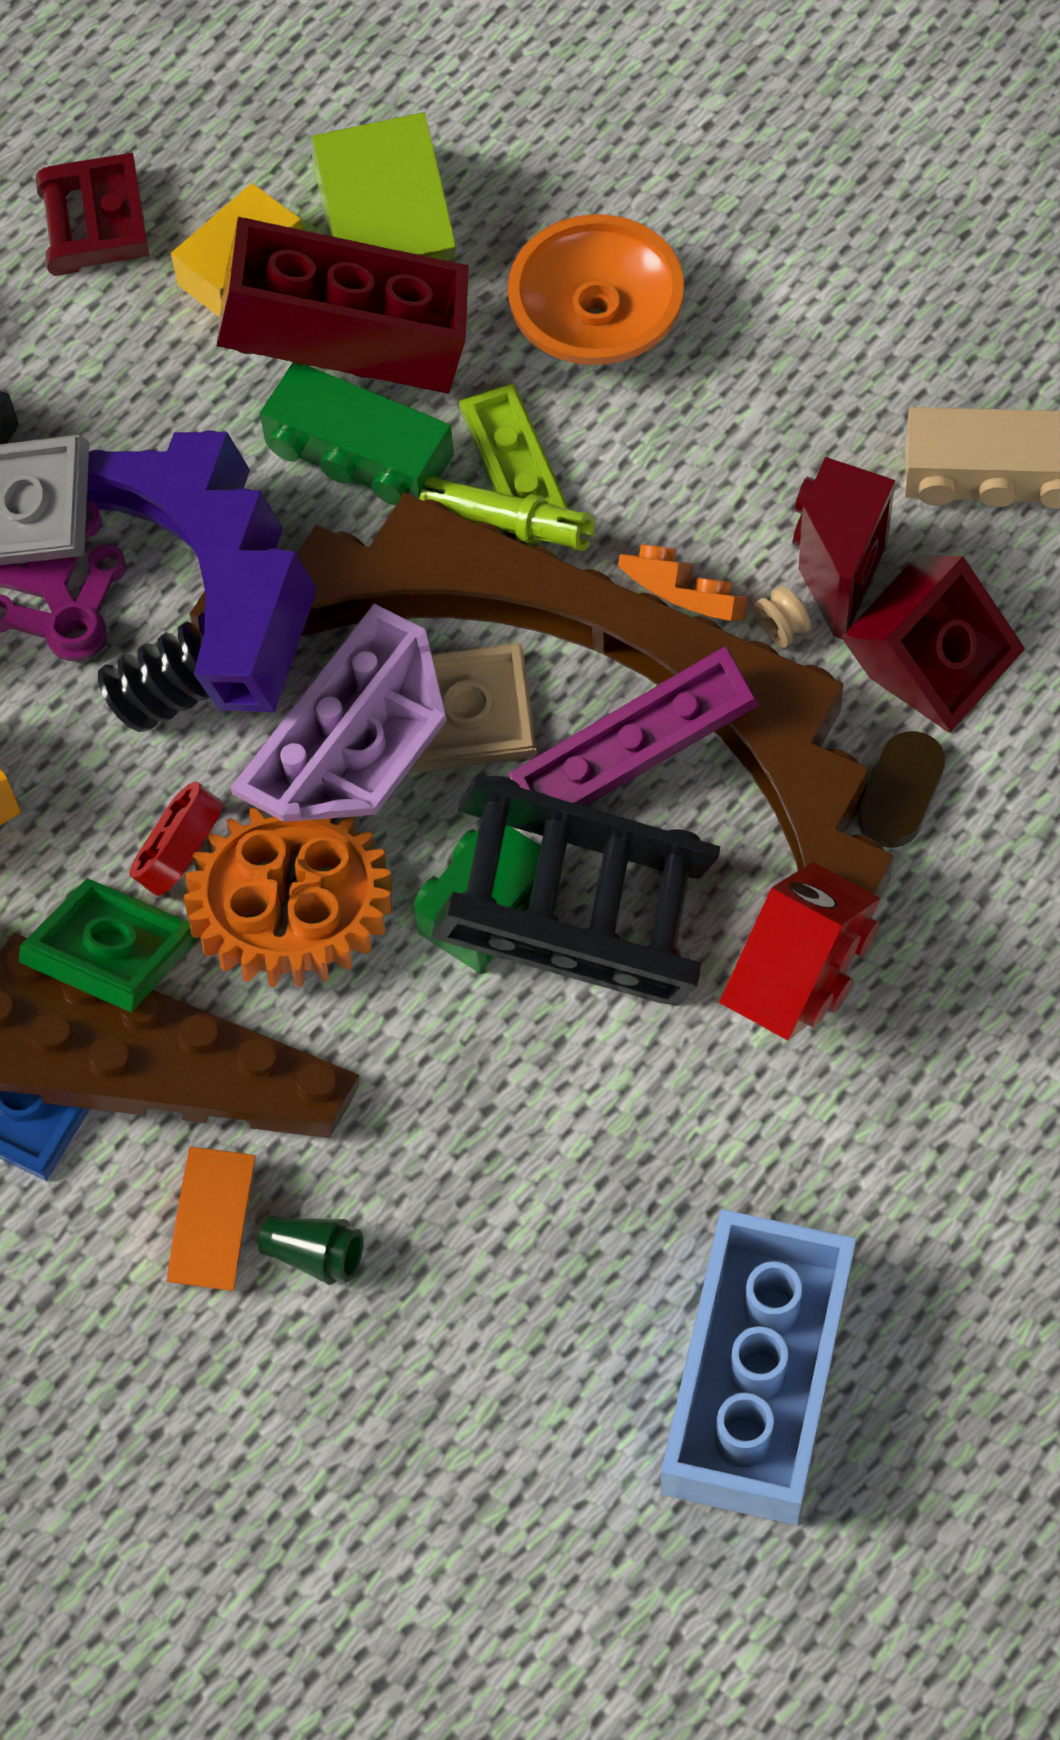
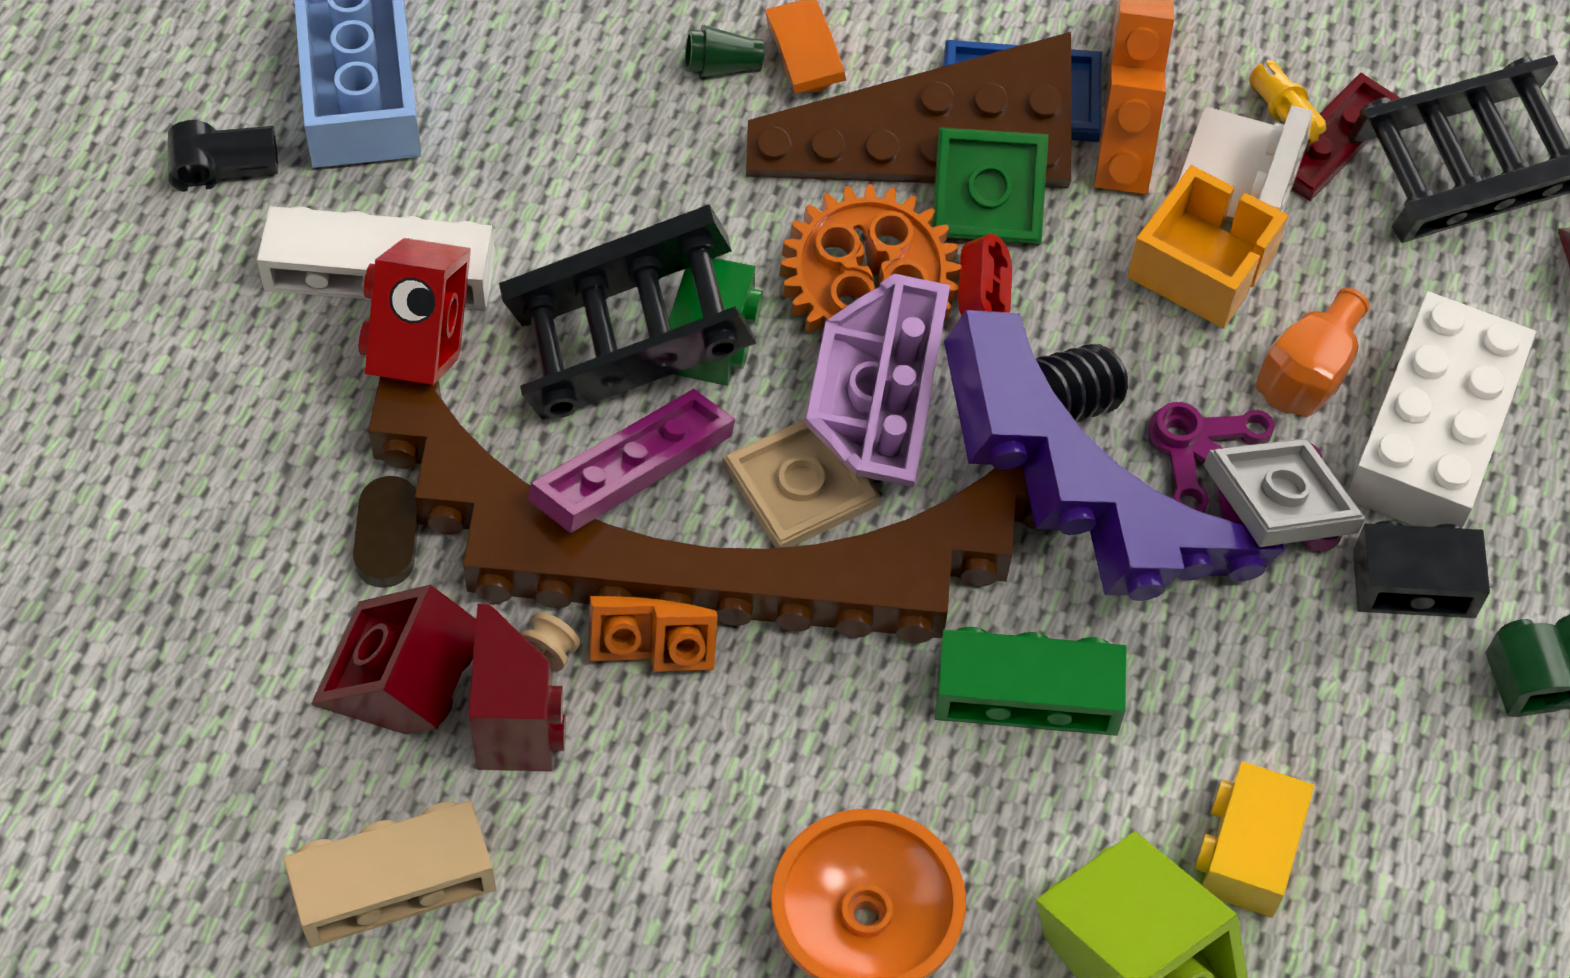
camera: 150 degrees right, 5 degrees down
dark red plate [35,152,150,276] -> none
dark red brick [216,216,469,394] -> none
lime pin [420,476,595,552] -> none
lime tile [459,382,569,546] -> none
none -> black piece [168,120,279,192]
none -> white brick [257,206,496,310]

